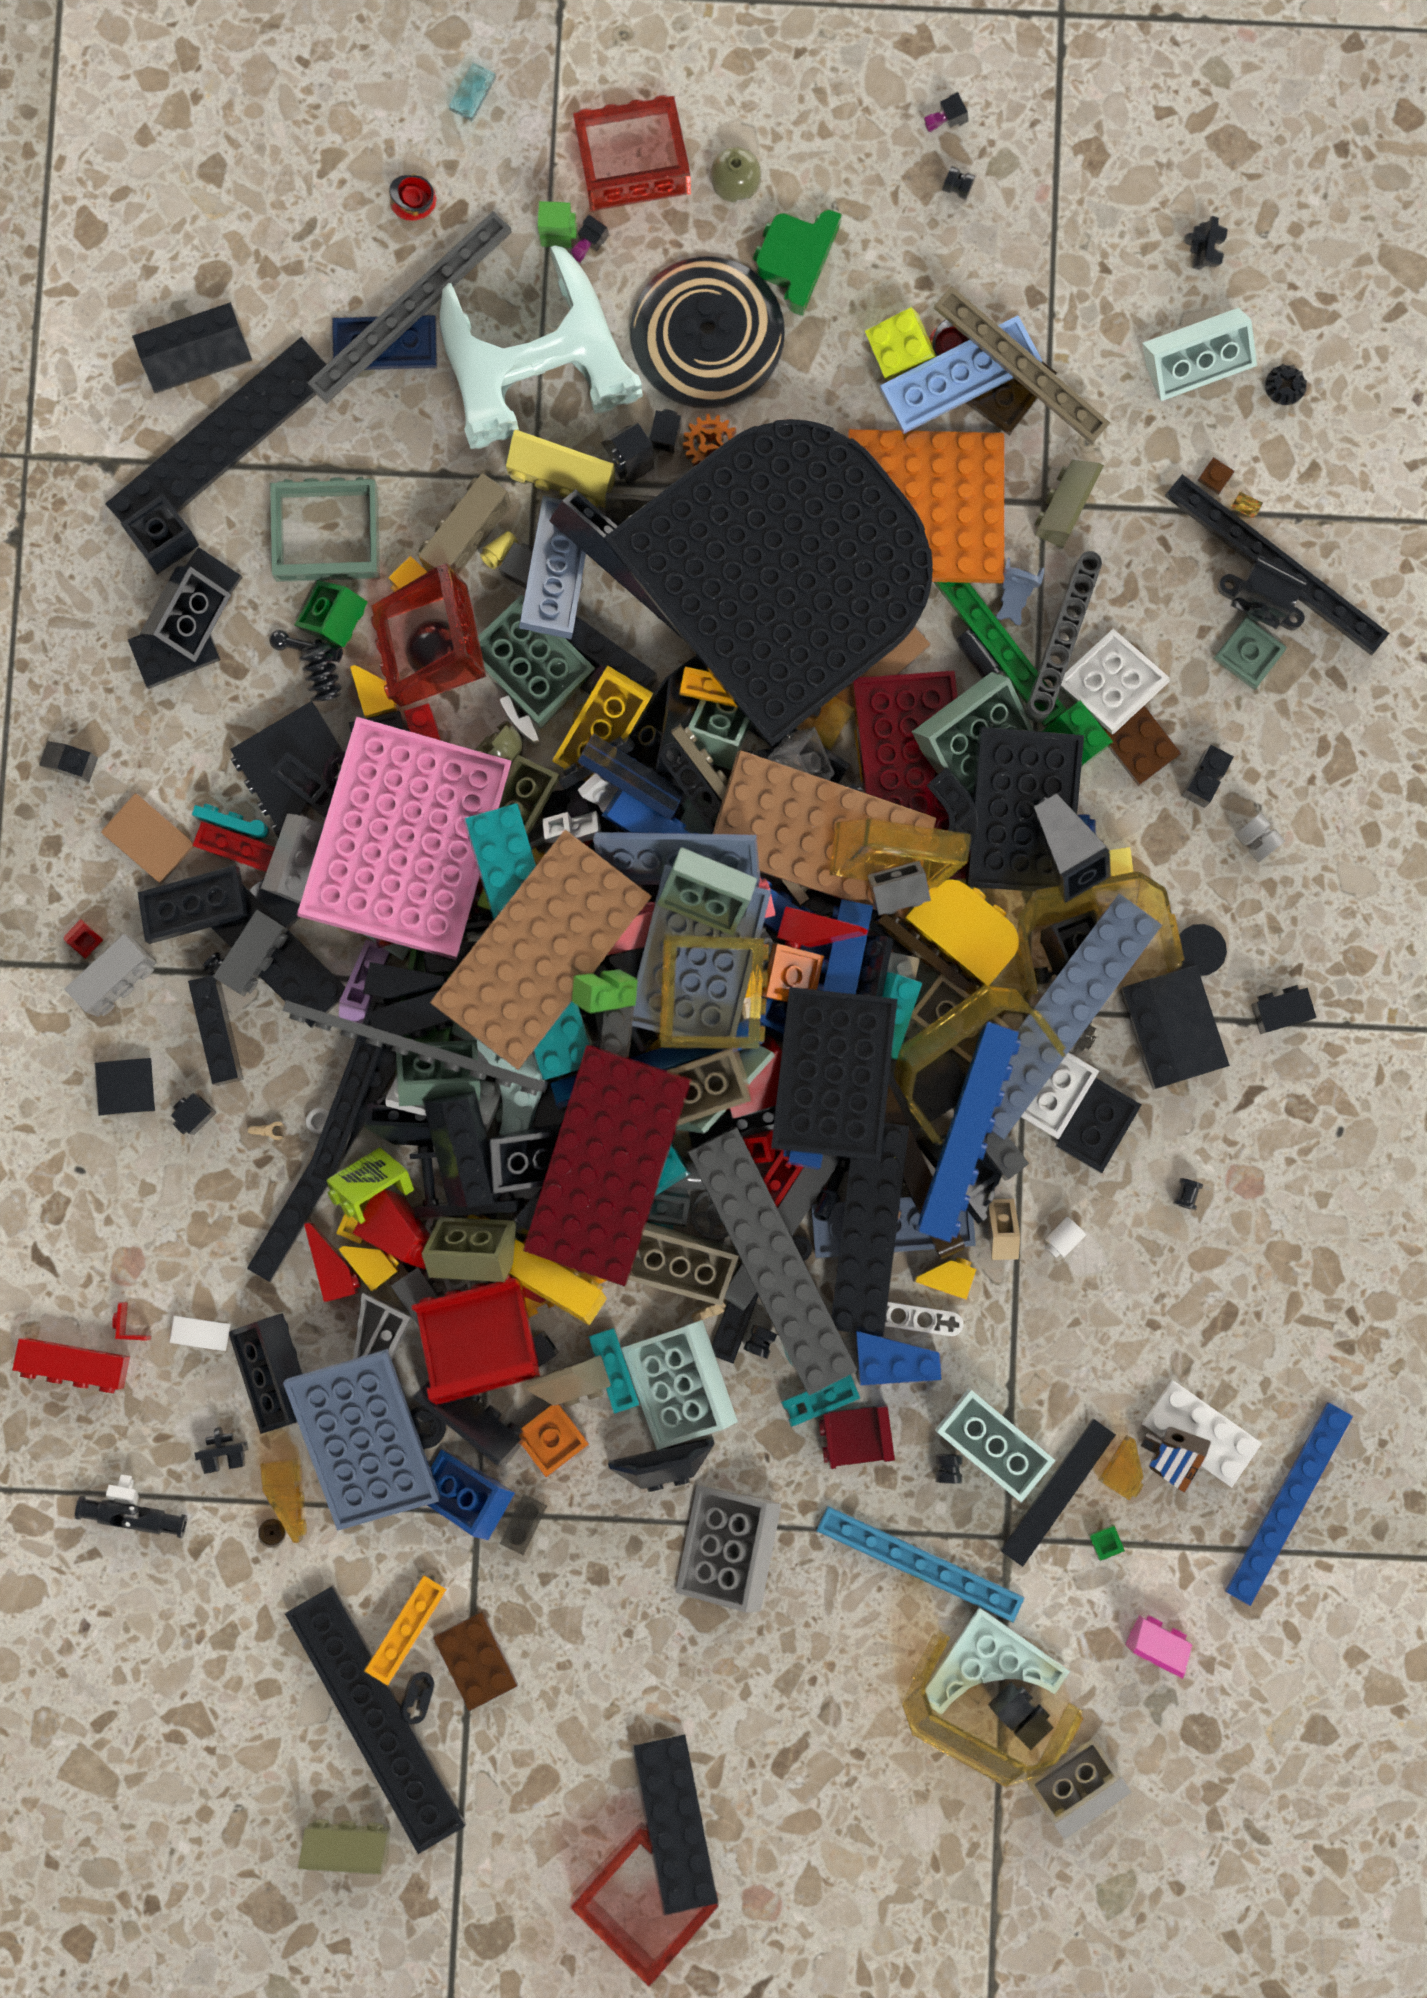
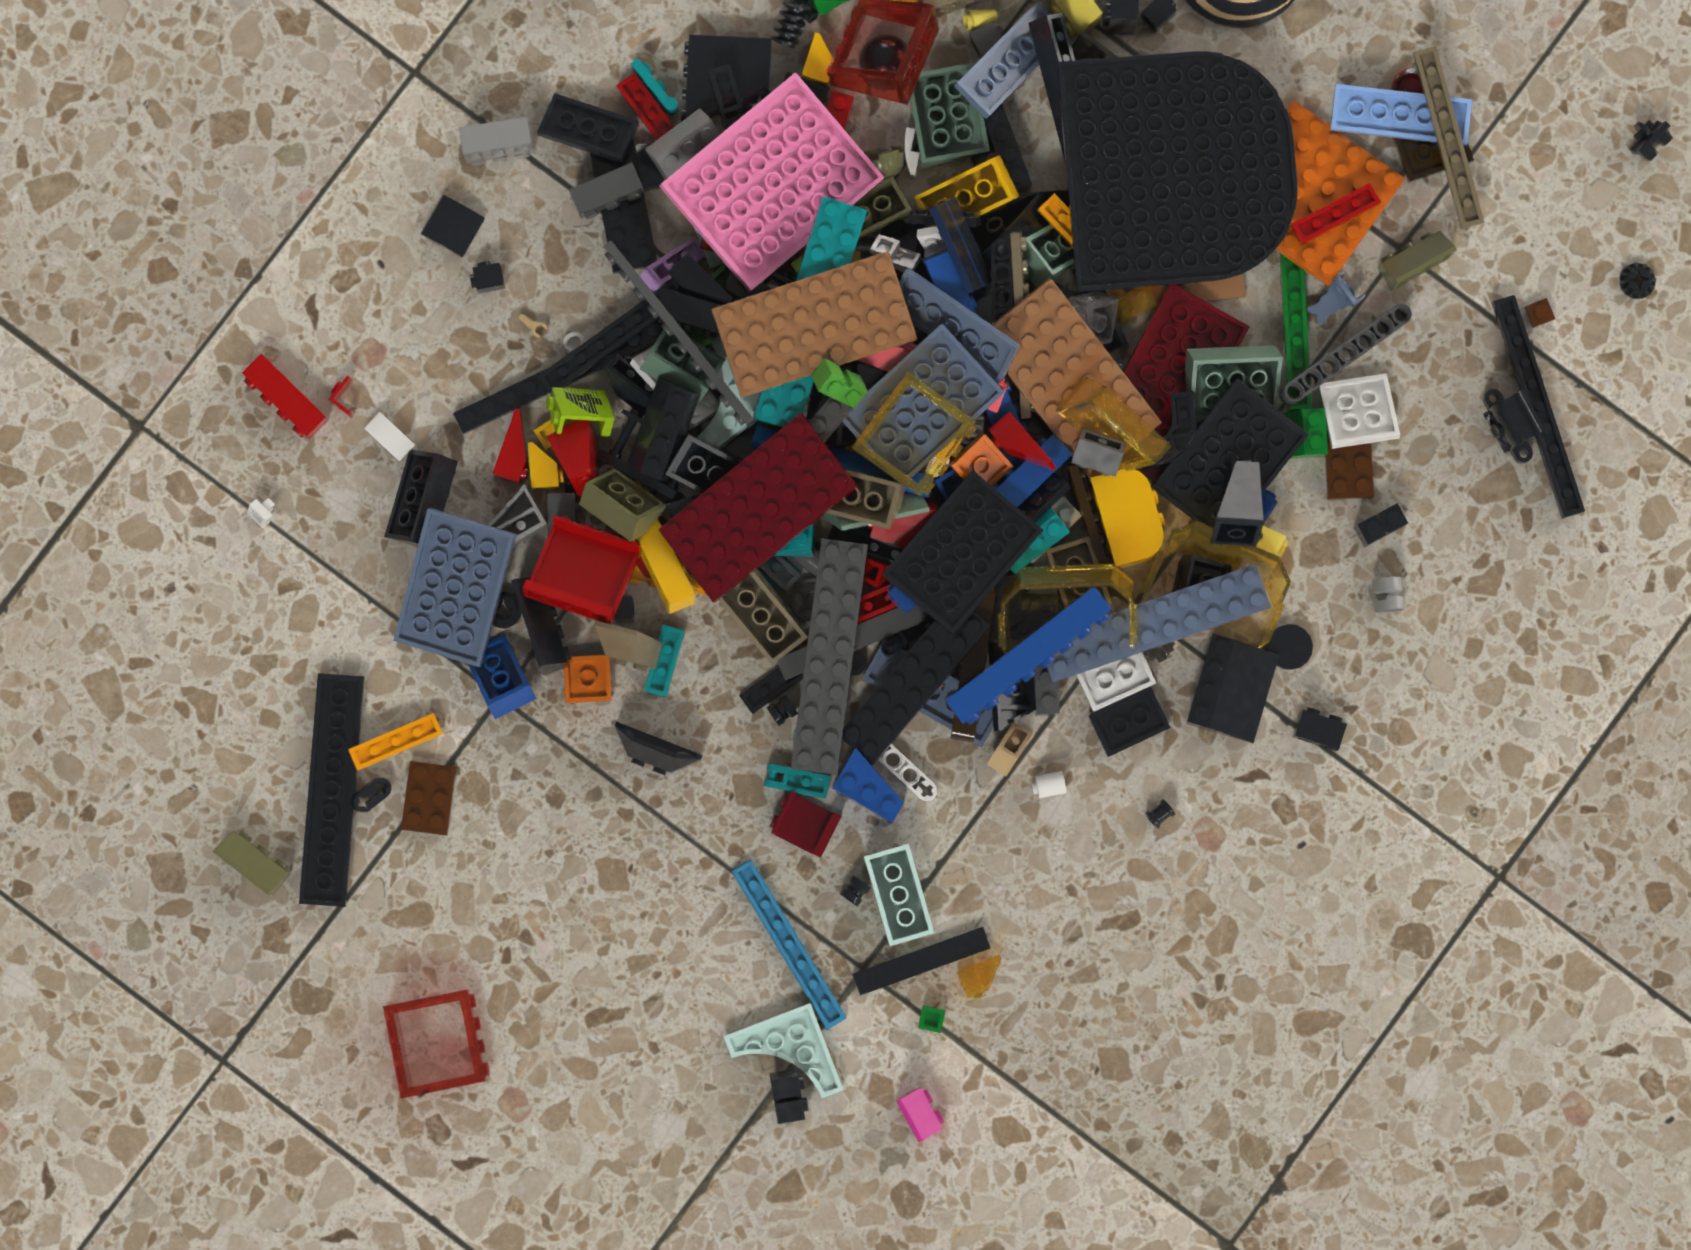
camera: 30 degrees right, 0 degrees up
red slope [63,919,103,959] -> none
black piece [74,1496,188,1538] -> none
medium nougat tile [101,793,194,884] -> none
black brick [188,974,244,1086] -> none
black hips [194,1427,249,1474] -> none
black bush [201,952,224,976] -> none
dark brown tile [258,1519,286,1548] -> none
clear yellow slope [260,1458,307,1543] -> none
clear smoke plate [499,1494,548,1556] -> none
light aqua slope [622,1320,738,1450] -> none
black plate [631,1734,718,1916] -> none
sand green slope [657,847,757,936] -> none
light grey slope [675,1485,782,1612] -> none
orange gear [683,414,736,467] -> none
tan piece [691,1302,726,1322] -> none
neon yellow brick [865,307,937,381] -> none
clear yellow piece [902,1630,1084,1787] -> none
yellow slope [913,1257,977,1300] -> none
black piece [956,629,1001,679] -> none
black plate [1027,966,1054,985] -> none
light grey slope [1027,1737,1132,1839] -> none
torso [1140,1427,1211,1493] -> none
light aqua slope [1142,308,1257,401] -> none
white plate [1142,1380,1262,1488] -> none
sand green tile [1213,617,1287,690] -> none
blue plate [1225,1402,1353,1606] -> none
clear yellow tile [1231,491,1263,518] -> none
none -> red plate [1290,183,1381,246]

